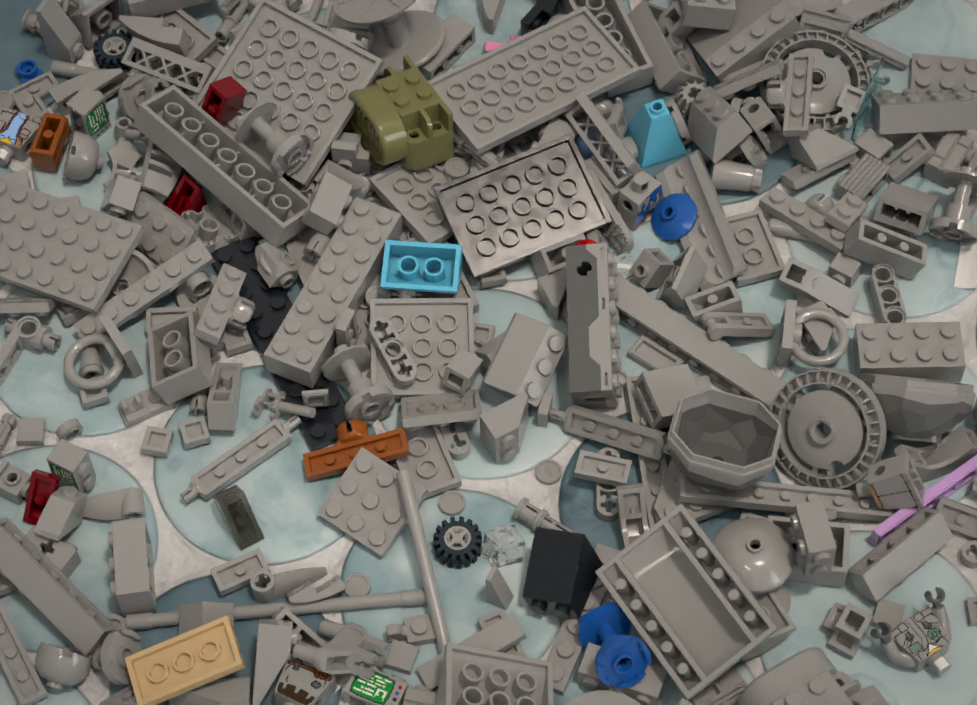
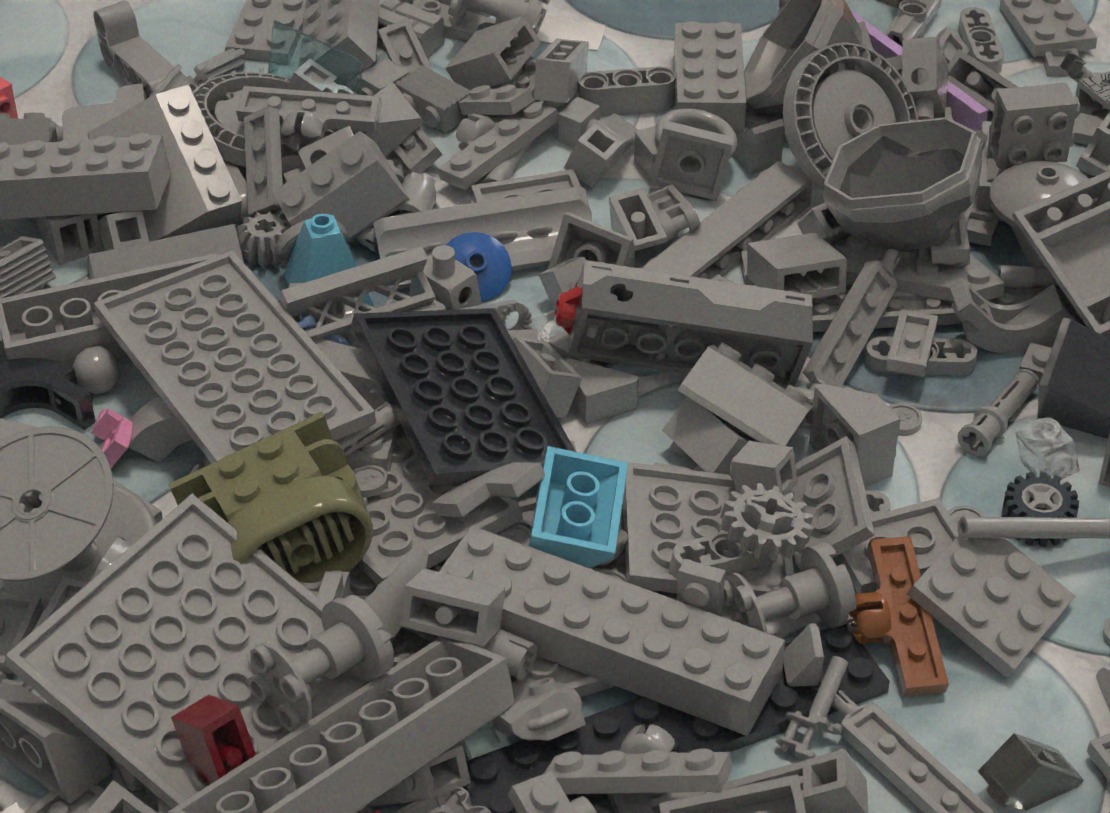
camera: 90 degrees left, 15 degrees down
none -> light grey tile [432,462,546,518]
none -> light grey gear [720,483,814,561]

